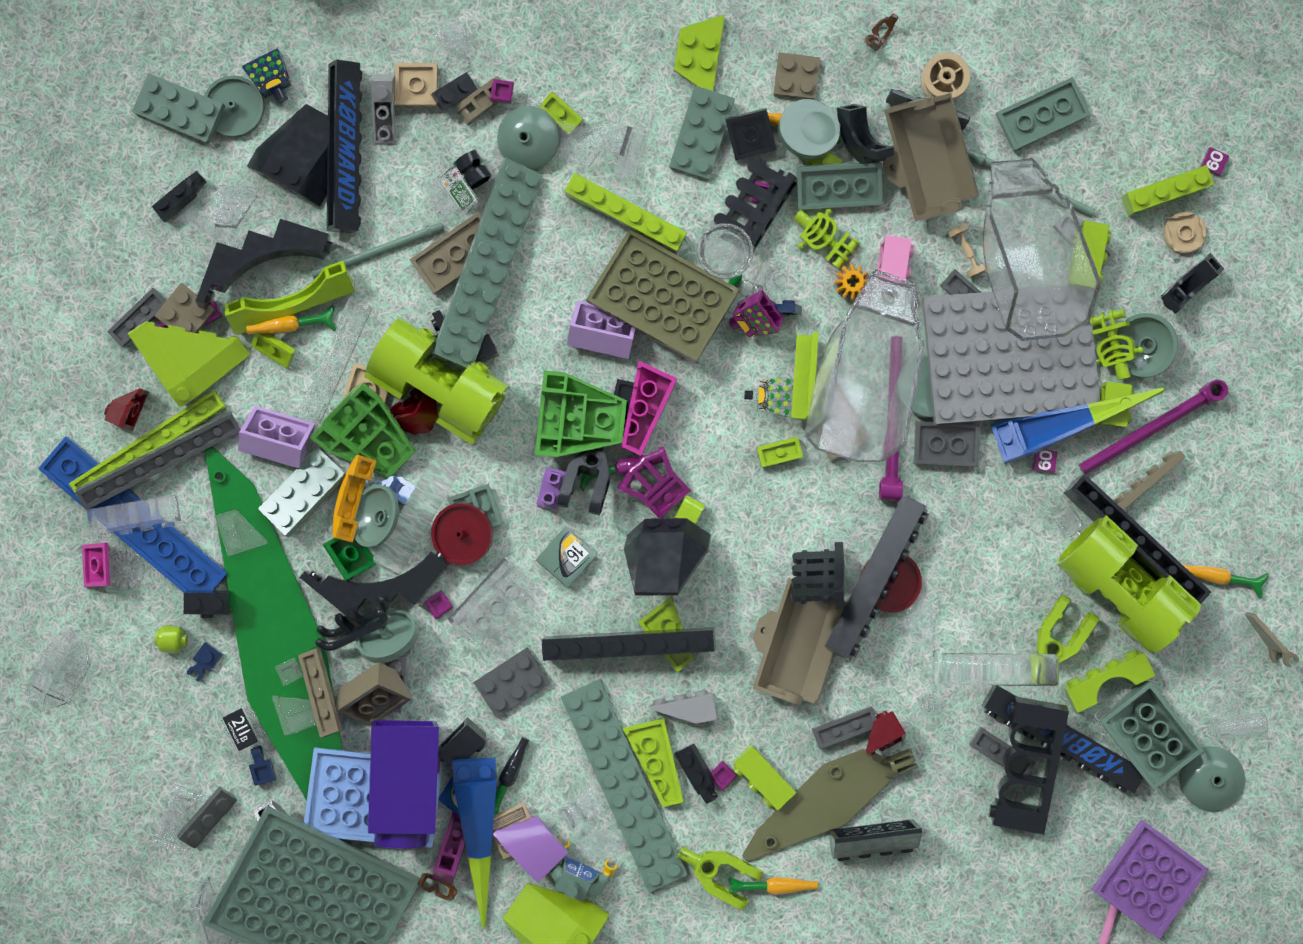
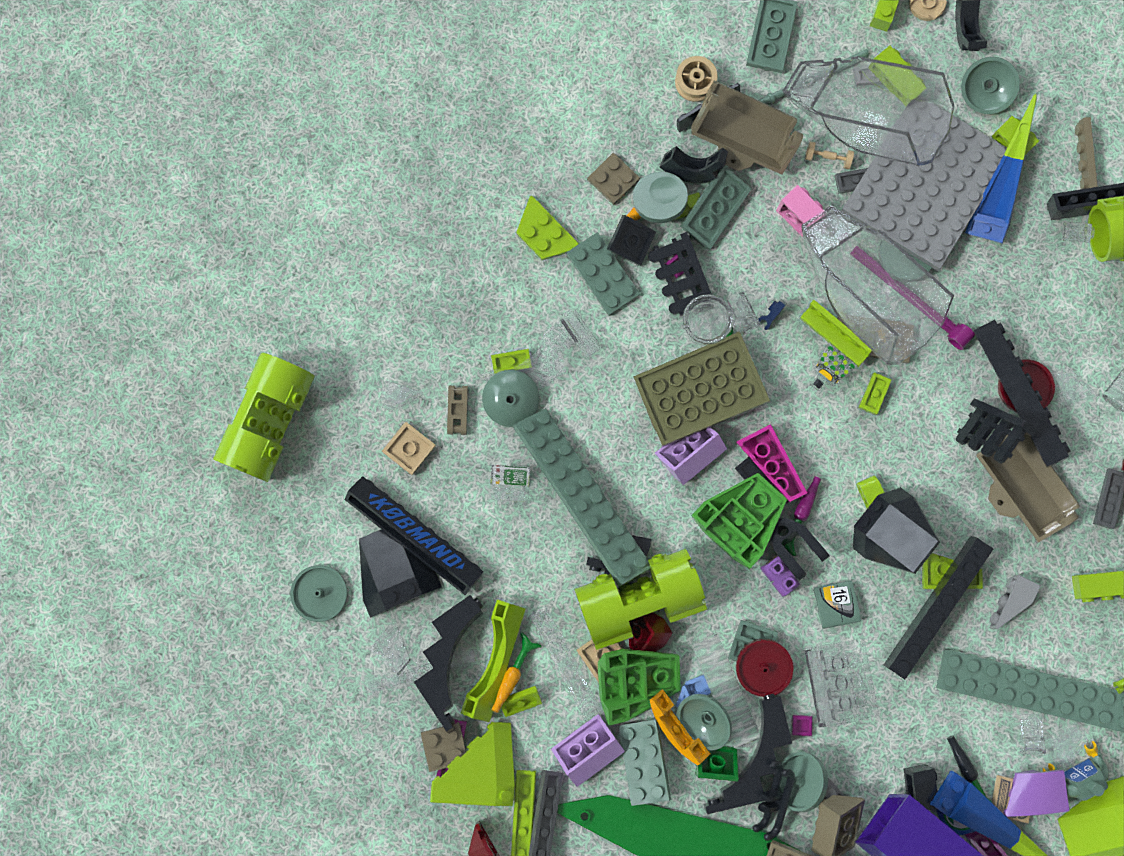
camera: 50 degrees left, 5 degrees down
dark grey plate [107,288,166,348] -> none
sand green plate [132,73,226,144] -> none
black hinge [151,171,207,223] -> none
clear wing [215,509,269,557] -> none
dark blue torso [242,48,291,104] -> none
sand green bar [311,222,444,279] -> none
light grey slope [370,75,396,144] -> none
dark tan plate [409,212,482,295] -> none
black plate [431,72,478,113] -> none
black wheel [453,150,492,190] -> none
dark grey plate [473,647,550,718] -> none
magenta tile [490,79,515,104] -> none
lime arch [564,173,687,255] -> none
magenta plate [617,446,691,518] -> none
lime wing [623,718,684,807] -> none
black hinge [674,743,718,804] -> none
magenta tile [711,760,738,791] -> none
magenta torso [729,289,784,337] -> none
lime torso [793,208,861,270] -> none
light orange gear [834,264,870,301] -> none
reddish brown helmet [865,13,899,51] -> none
dark grey plate [913,421,980,467] -> none
magenta tile [1033,449,1058,472] -> none
magenta piece [1078,380,1229,474] -> none
lime torso [1090,307,1144,380] -> none

